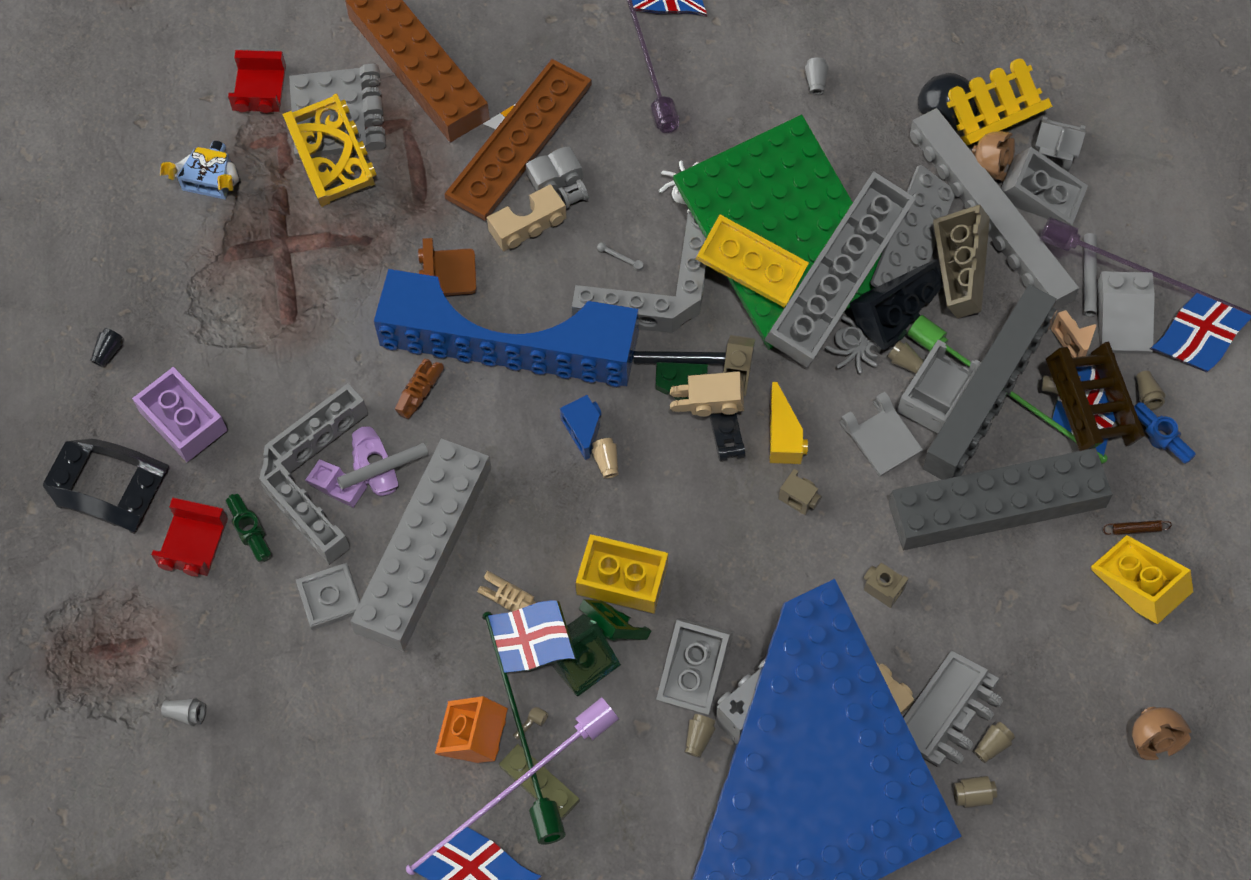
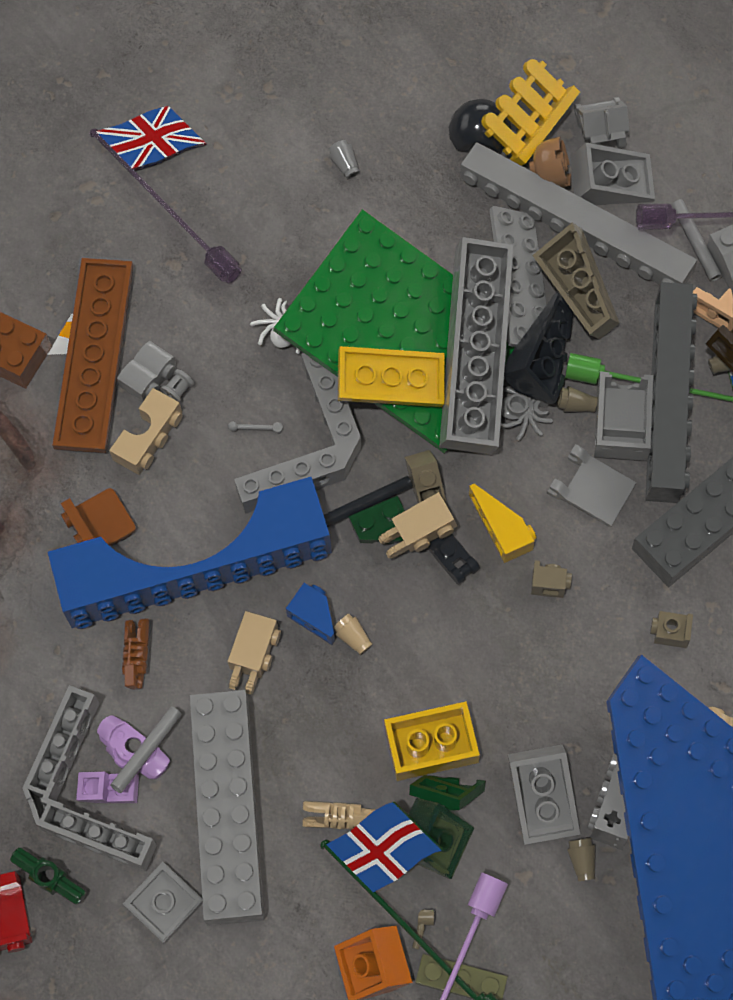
camera: 25 degrees left, 5 degrees up
none -> tan hinge [228,611,281,695]

